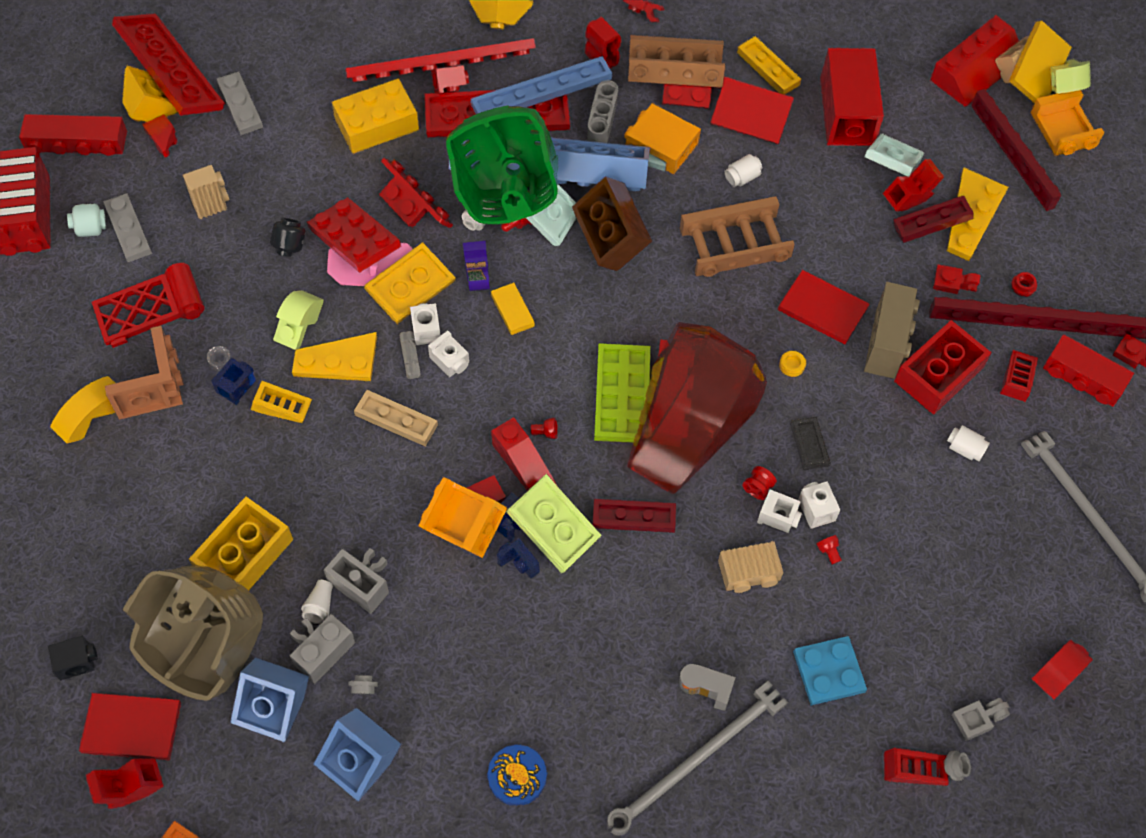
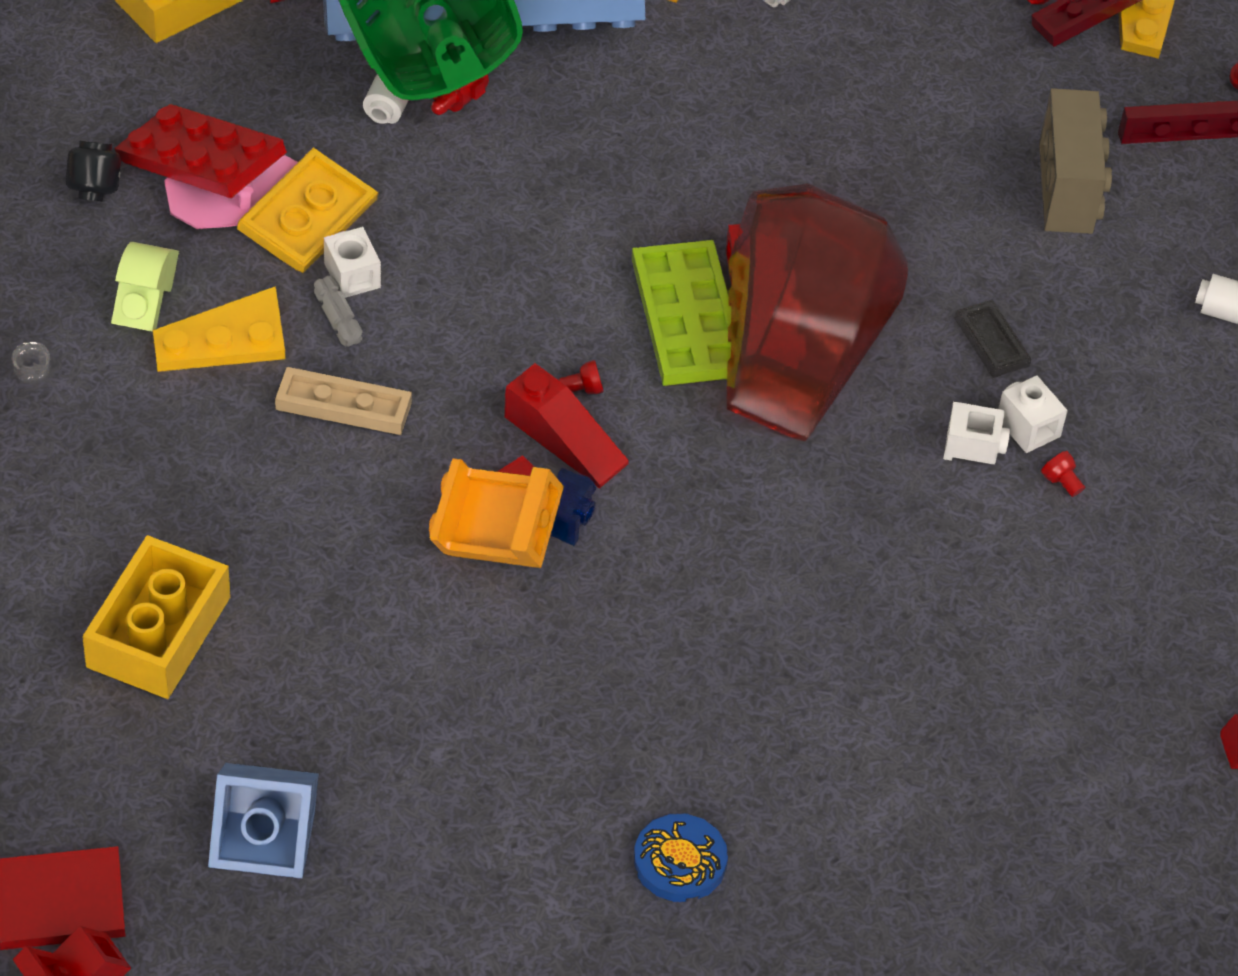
camera: 15 degrees left, 10 degrees down
dark tan piece [123,565,263,701] -> none
clear blue brick [211,358,256,405] -> none
yellow slope [251,381,312,423] -> none
light grey brick [290,614,355,684] -> none
white cone [301,580,333,624] -> none
medium blue slope [314,708,401,801] -> none
light grey brick [324,548,389,614] -> none
light grey plate [348,675,378,694] -> none
red bracket [379,158,453,228] -> none
white brick [428,331,469,377] -> none
dark purple leg [463,241,490,291] -> none
yellow tile [491,283,535,335] -> none
clear blue bracket [497,538,540,578] -> none
yellowish green tile [506,474,602,573] -> none
light aqua tile [527,184,576,246] -> none
reddish brown brick [572,176,652,271] -> none
dark red plate [593,499,676,533] -> none
light grey hinge [607,681,788,835] -> none
light grey leg [679,664,736,711] -> none
medium nougat fence [680,196,795,277] -> none
tan brick [718,541,783,593] -> none
red wheel [742,466,777,500] -> none
red tile [778,270,870,345] -> none
yellow tile [779,351,806,377] -> none
dark azure plate [793,636,867,705] -> none
red brick [894,320,992,415] -> none
red plate [933,264,981,295] -> none

